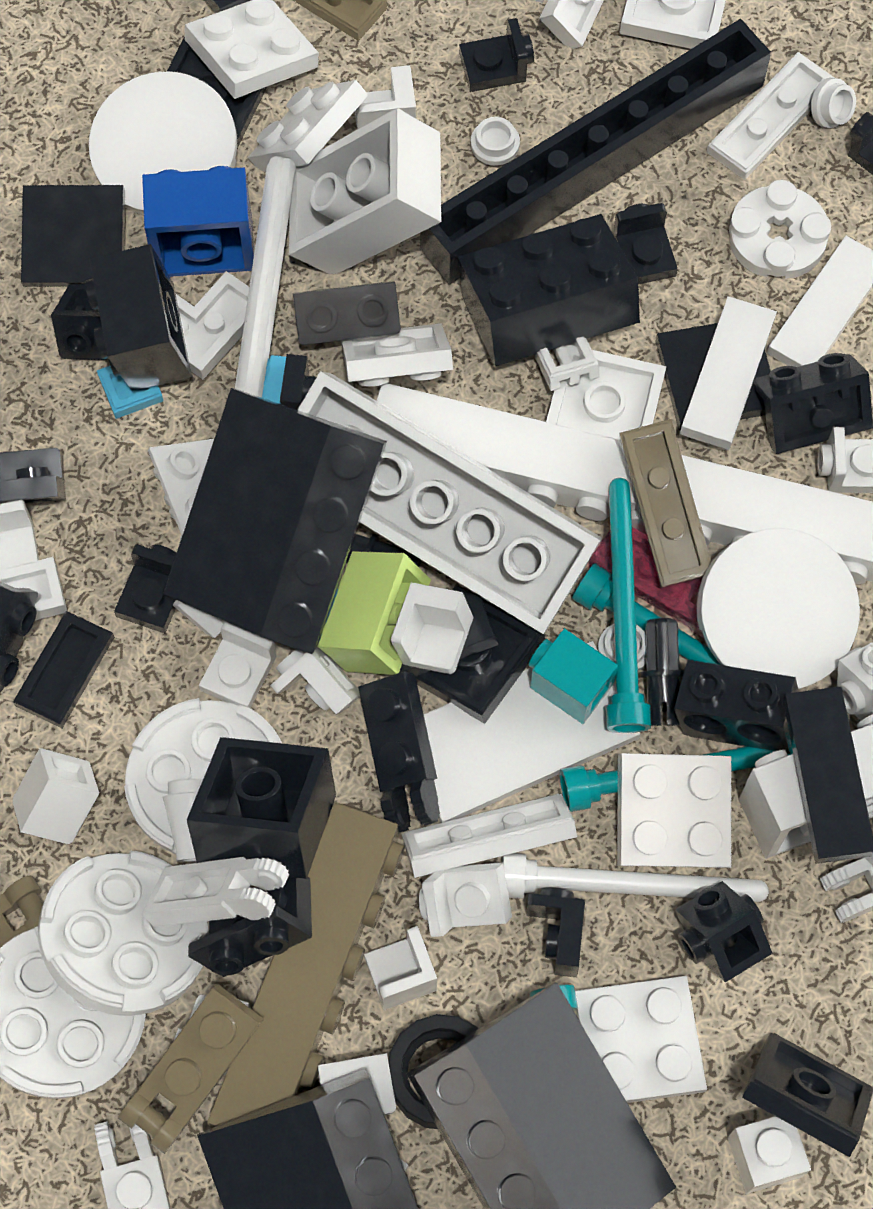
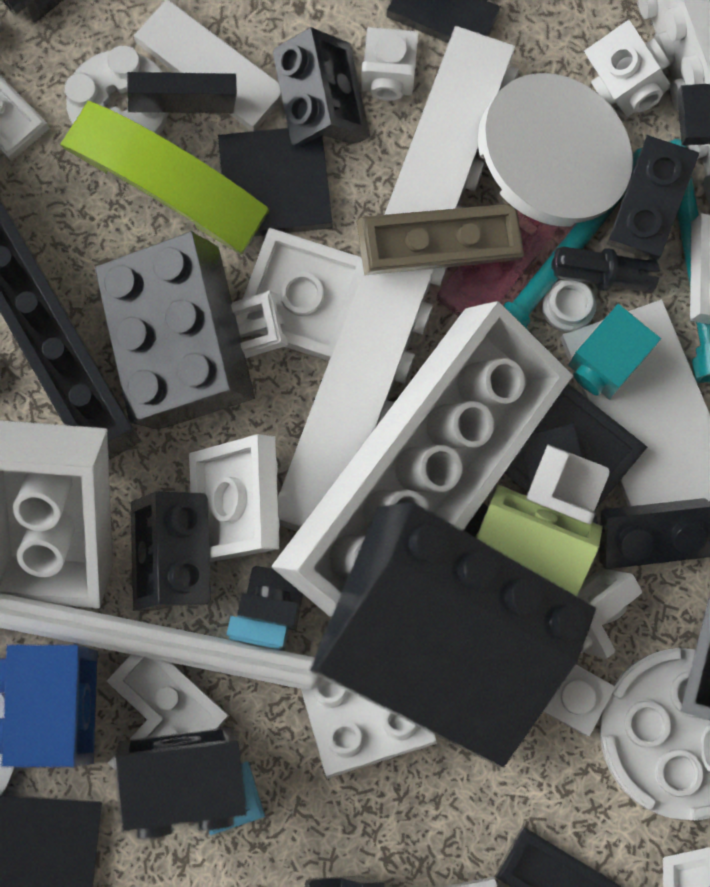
camera: 85 degrees left, 10 degrees up
black bracket [51,284,107,360] -> none
black bracket [114,544,177,634] -> none
teal piece [606,478,651,733] -> none
black bracket [613,203,678,285] -> none
white tile [680,296,777,450] -> none
none -> lime slope [60,100,269,255]
none -> black tile [127,72,237,114]

